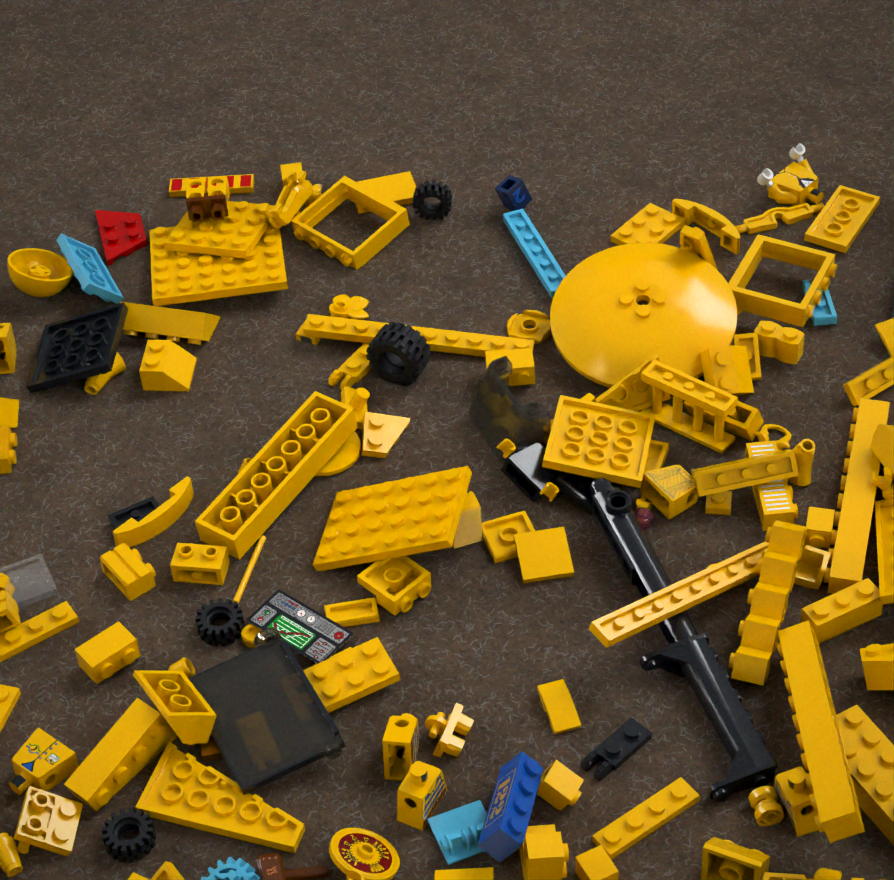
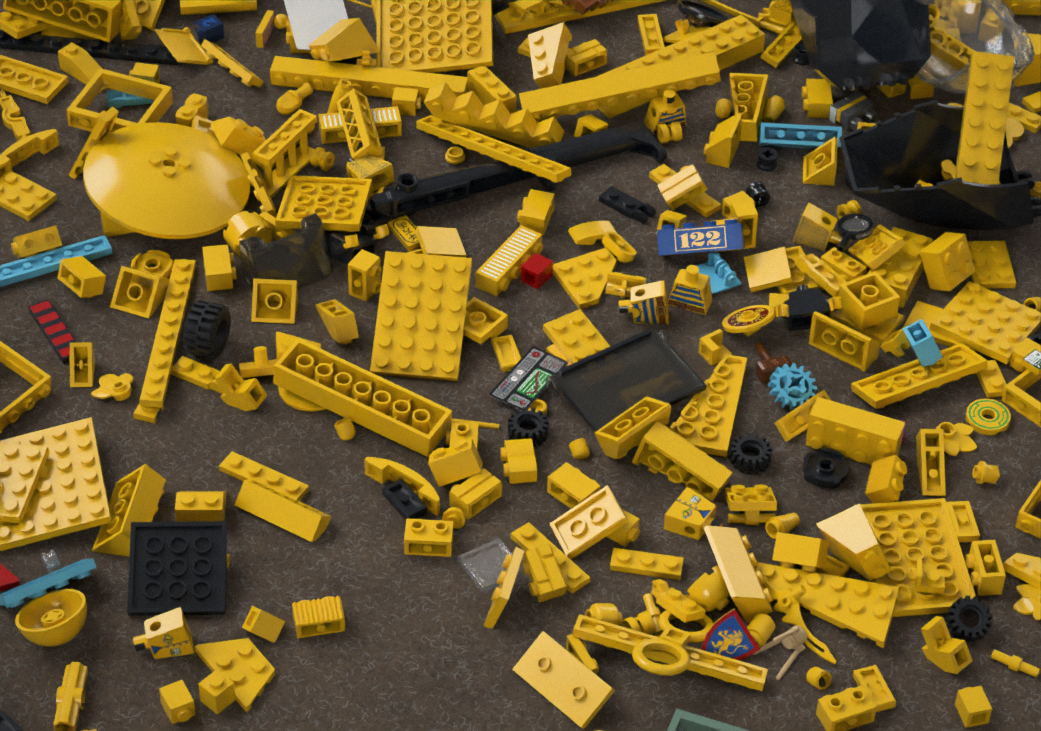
camera: 100 degrees left, 0 degrees up
none -> yellow brick [11,225,62,259]
none -> tile [28,299,77,364]
none -> clear bush [40,549,60,573]
none -> yellow slope [58,43,108,93]
none -> yellow brick [58,256,106,298]
none -> yellow slope [70,342,95,387]
none -> yellow slope [110,266,170,319]
none -> yellow brick [129,62,160,83]
none -> yellow brick [214,363,268,411]
none -> yellow plate [219,451,309,501]
none -> yellow brick [223,211,273,262]
none -> yellow brick [234,479,332,542]
none -> yellow slope [251,278,298,324]
none -> yellow arm [276,83,313,115]
none -> yellow wheel [310,147,335,172]
none -> yellow slope [315,299,359,344]
none -> yellow brick [348,250,381,302]
none -> yellow tile [388,215,421,251]
none -> yellow brick [404,519,453,557]
none -> yellow brick [428,439,483,487]
none -> yellow plate [442,507,466,529]
none -> yellow brick [475,225,543,297]
none -> yellow brick [500,438,537,484]
none -> yellow brick [517,189,555,235]
none -> red brick [520,253,553,290]
none -> yellow tile [549,485,629,559]
none -> yellow plate [553,247,617,309]
none -> yellow panel [574,114,609,137]
none -> yellow plate [602,231,637,263]
none -> yellow brick [606,509,640,547]
none -> yellow brick [657,164,708,211]
none -> yellow panel [698,329,732,366]

